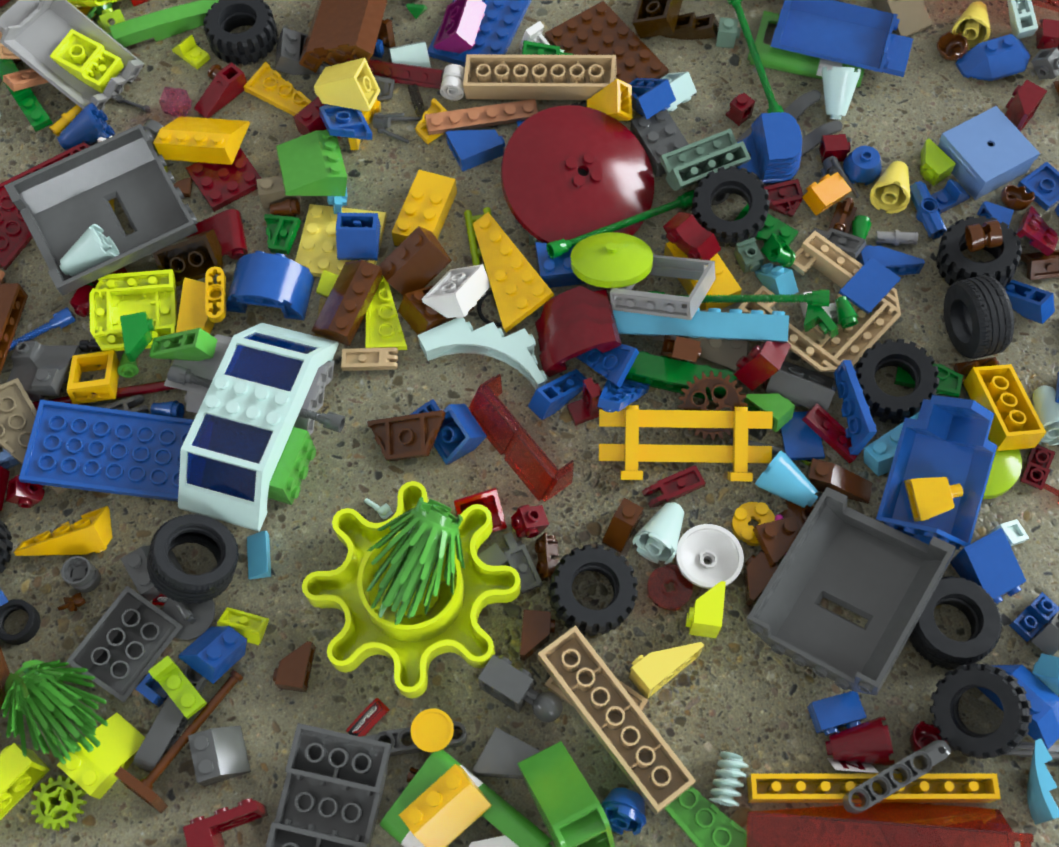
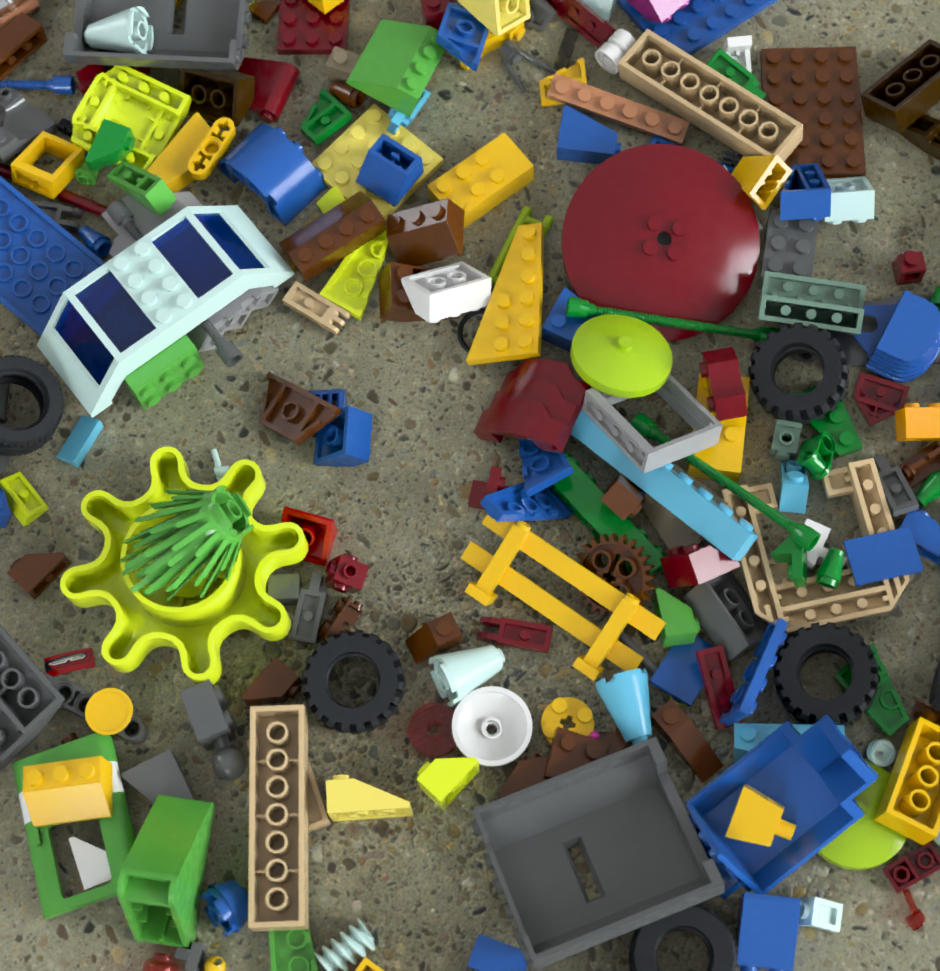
camera: 40 degrees right, 5 degrees up
light aqua arch [418,317,547,390] -> none
clear red piece [469,374,574,502] -> none
blue slope [528,369,587,420] -> none

